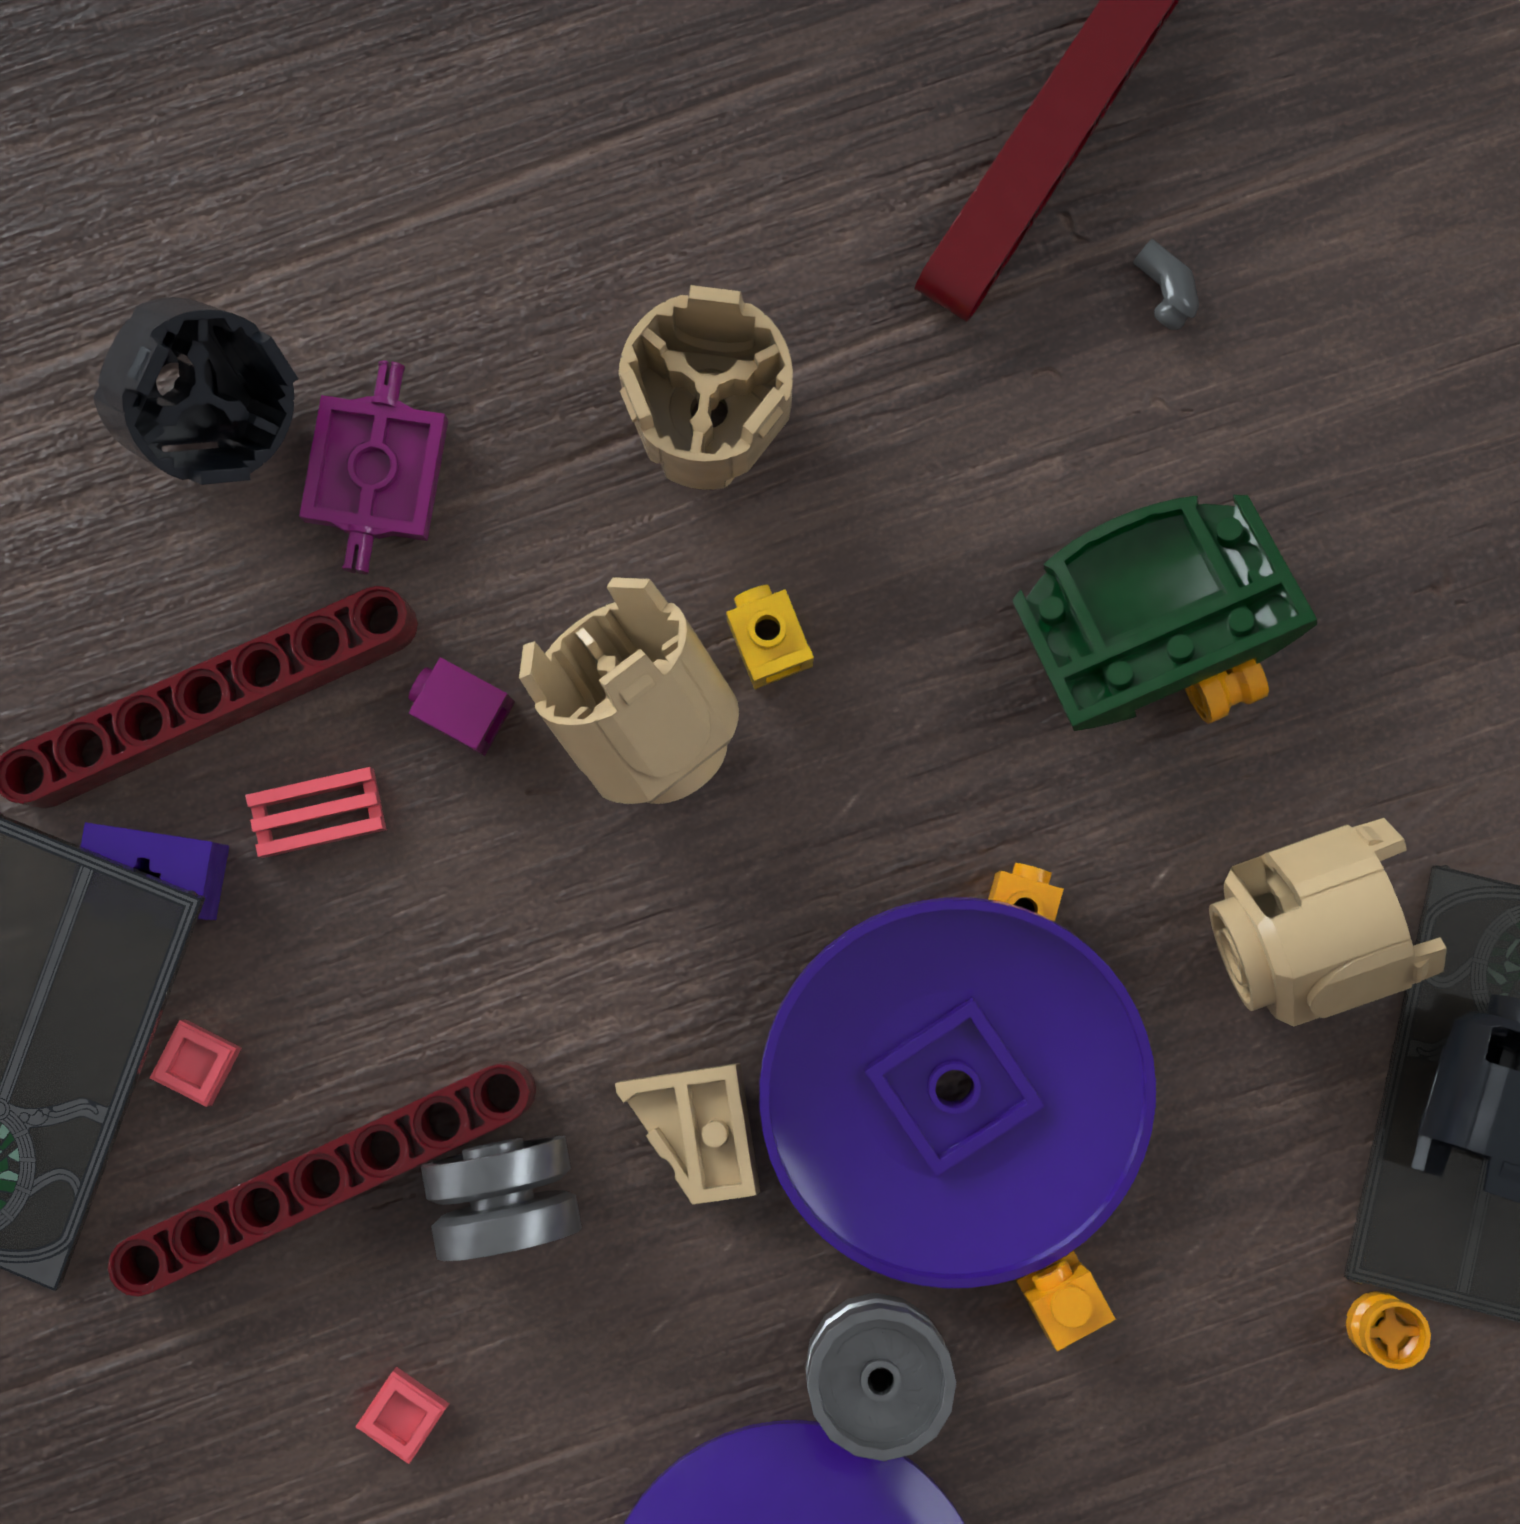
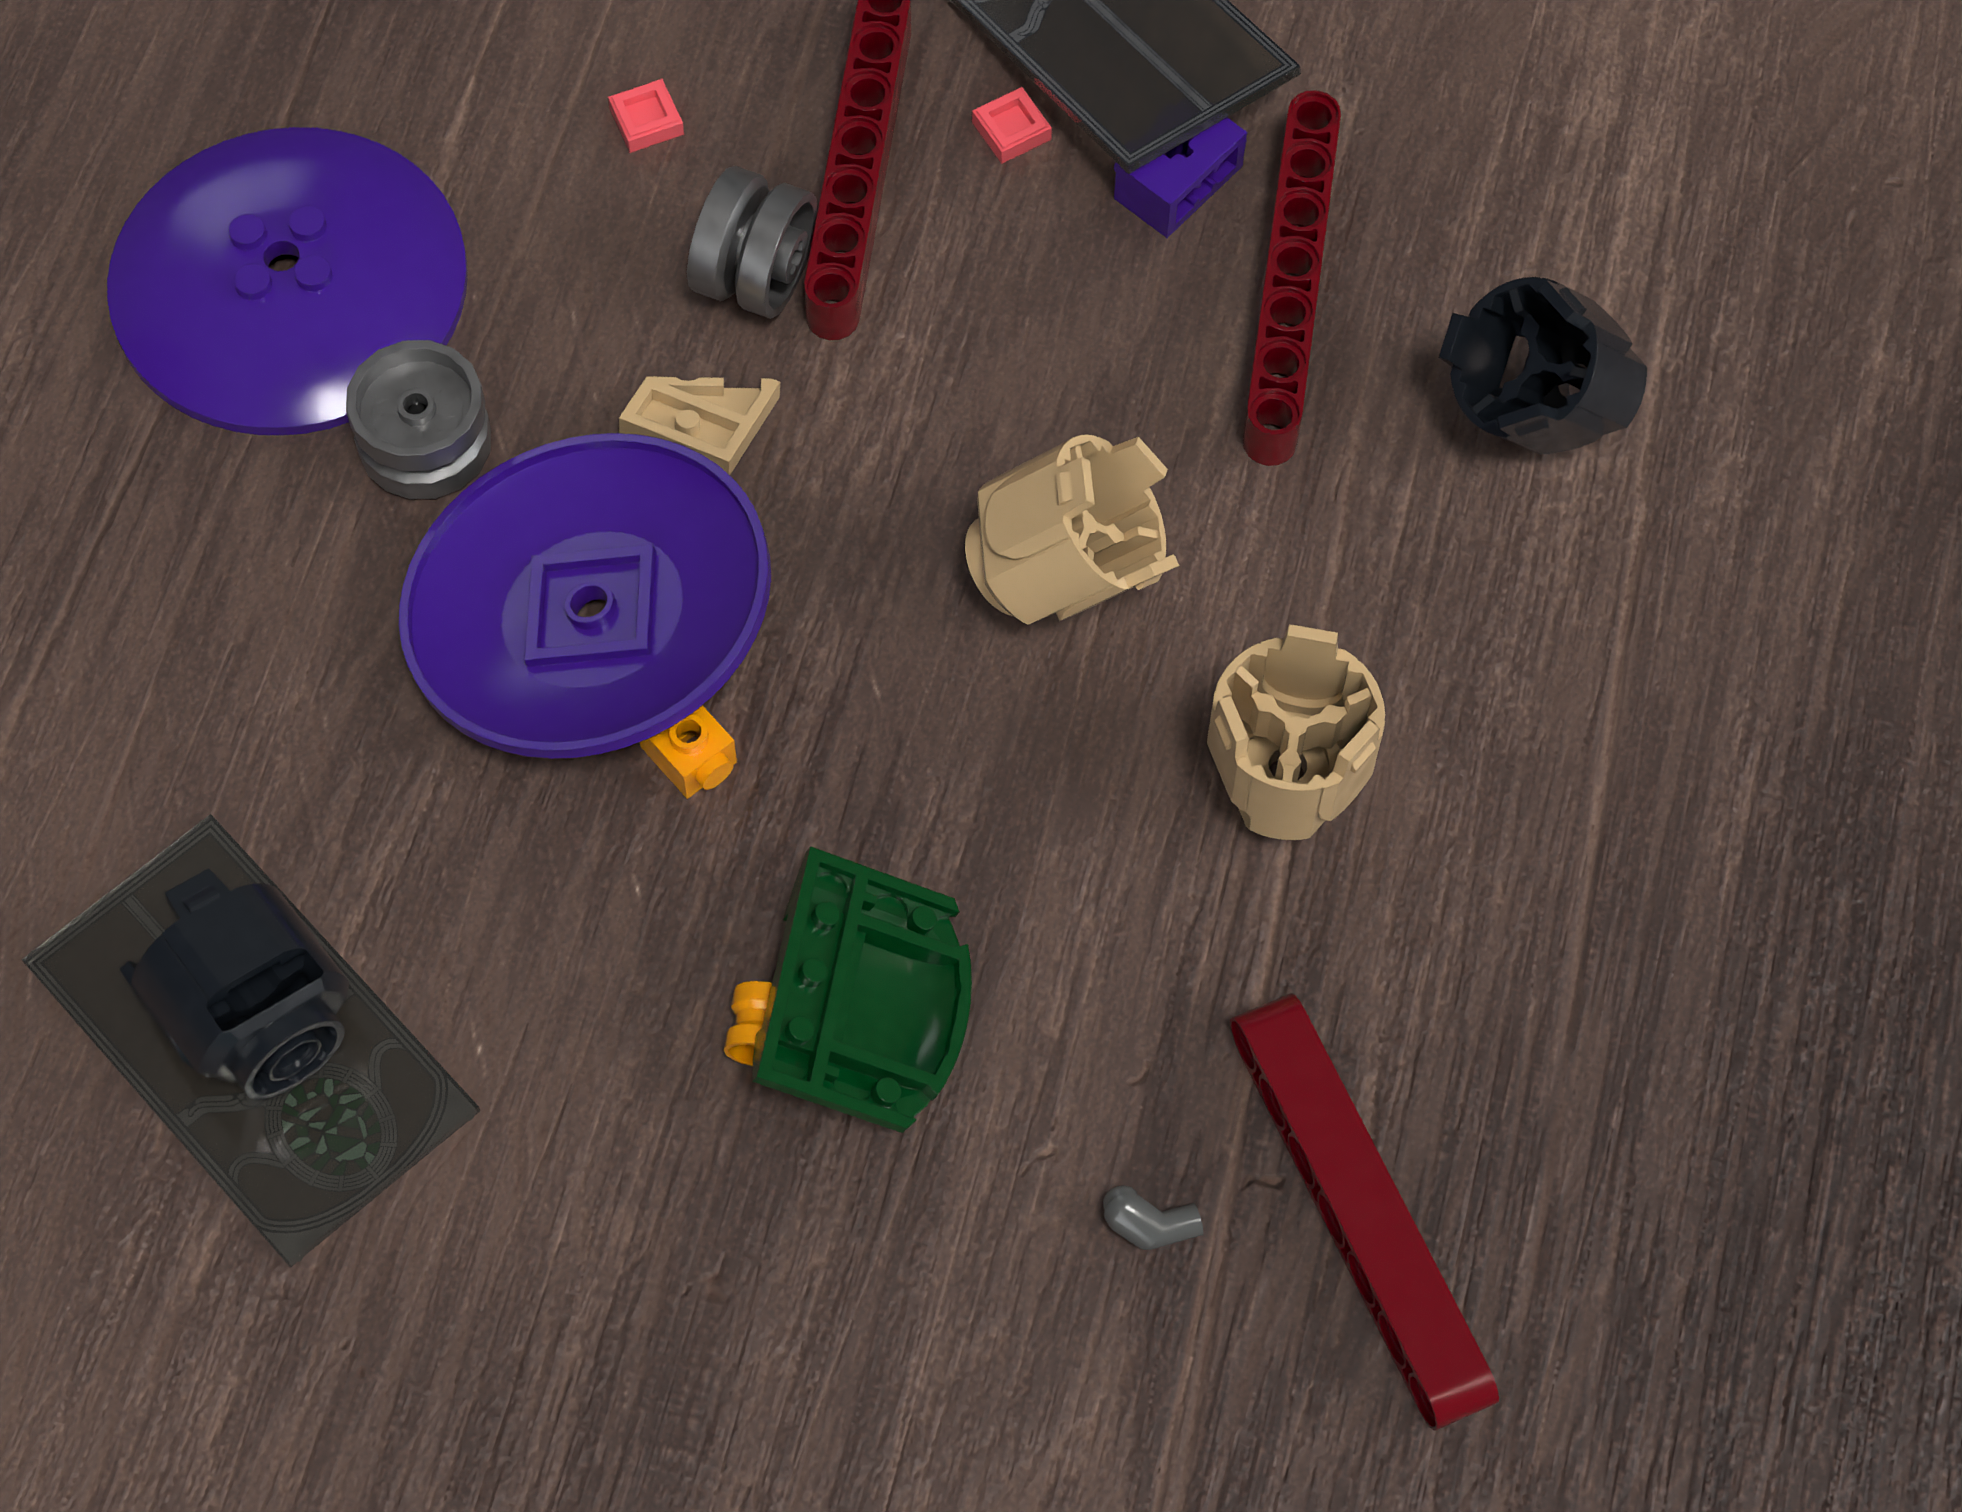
camera: 120 degrees right, 20 degrees down
coral tile [245,767,387,858] -> none
magenta plate [299,360,449,575] -> none
magenta brick [408,657,515,756] -> none
yellow brick [726,584,814,690] -> none
light orange brick [1015,1250,1116,1352] -> none
tan piece [1209,818,1447,1027] -> none
light orange wheel [1346,1291,1431,1370] -> none

